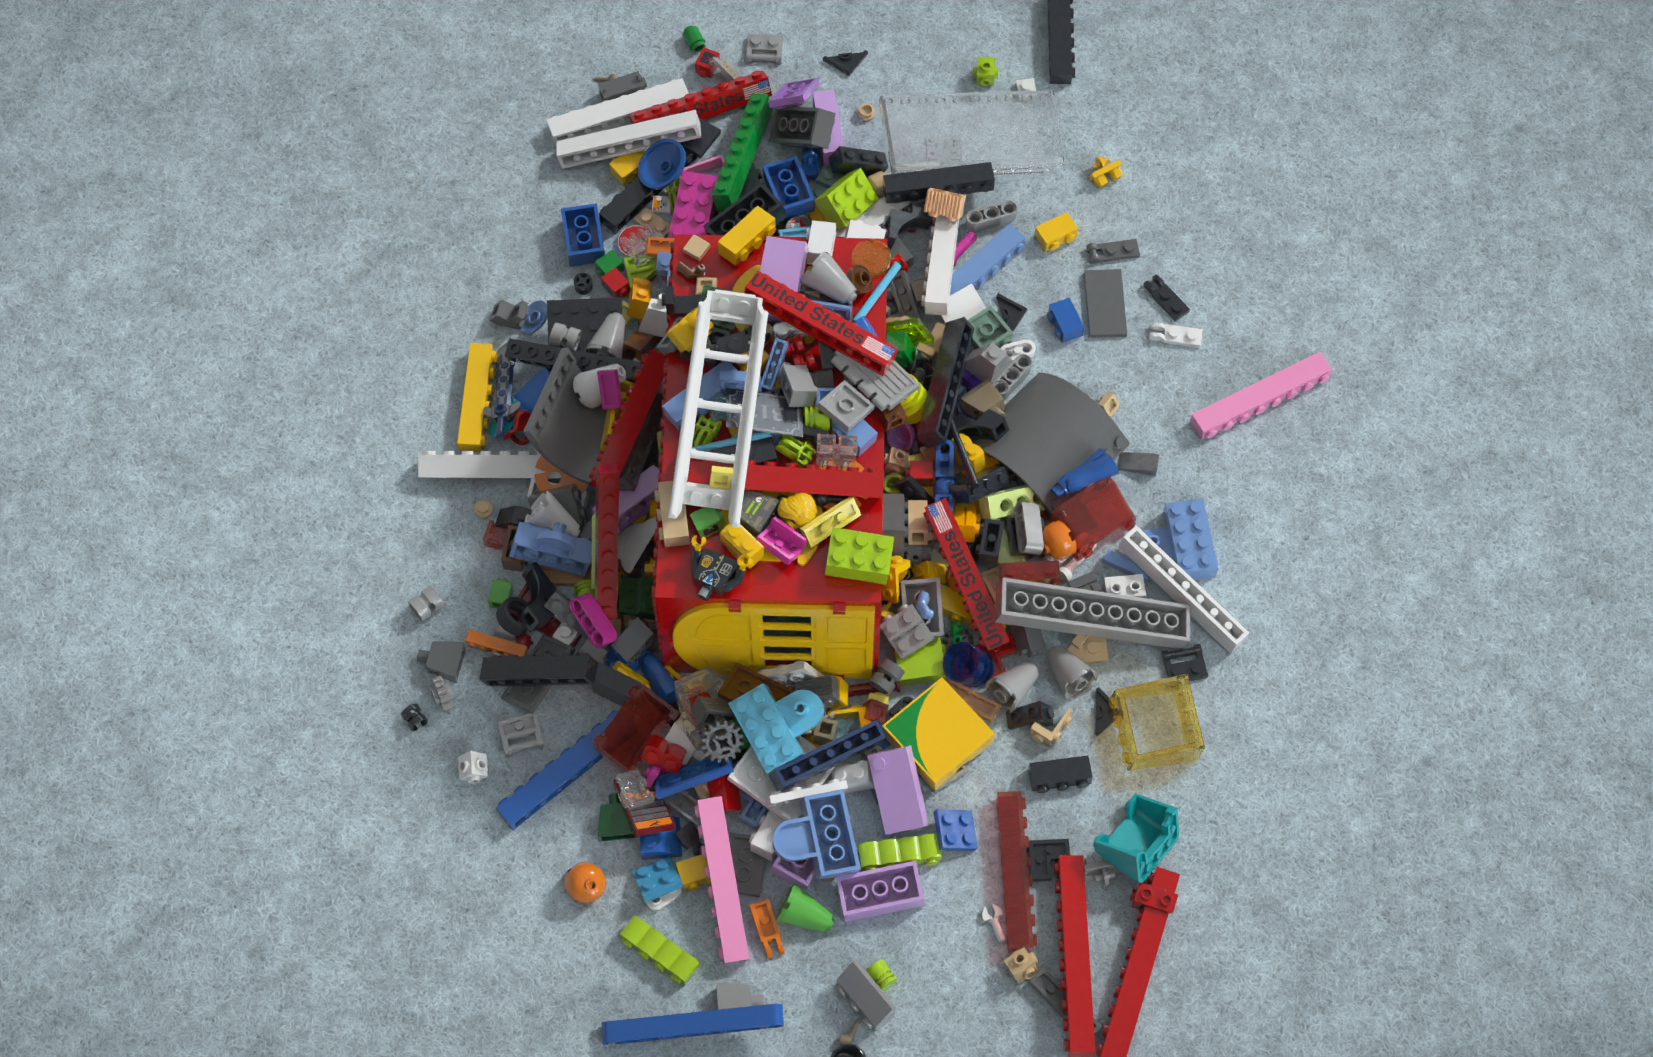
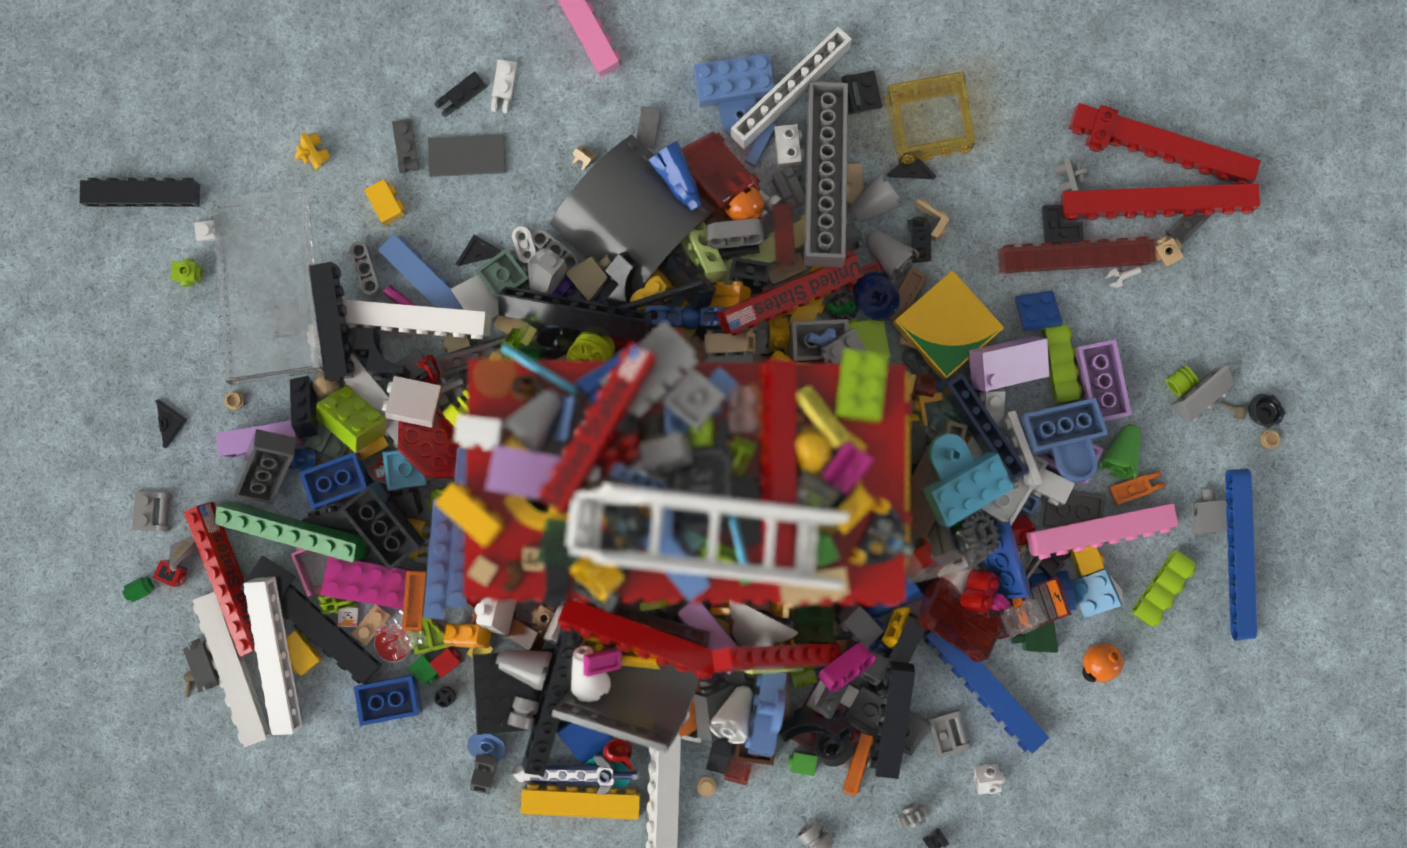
camera: 90 degrees left, 20 degrees up
dark grey torso [417,641,466,683] -> none
blue dish [638,139,686,190] -> none
light yellow plate [709,466,733,489] -> none
medium lavender plate [768,77,820,109] -> none
light nougat brick [924,188,966,221] -> none
black brick [1028,755,1093,793] -> none
blue brick [1047,297,1084,343] -> none
teal windscreen [1093,793,1179,883] -> none

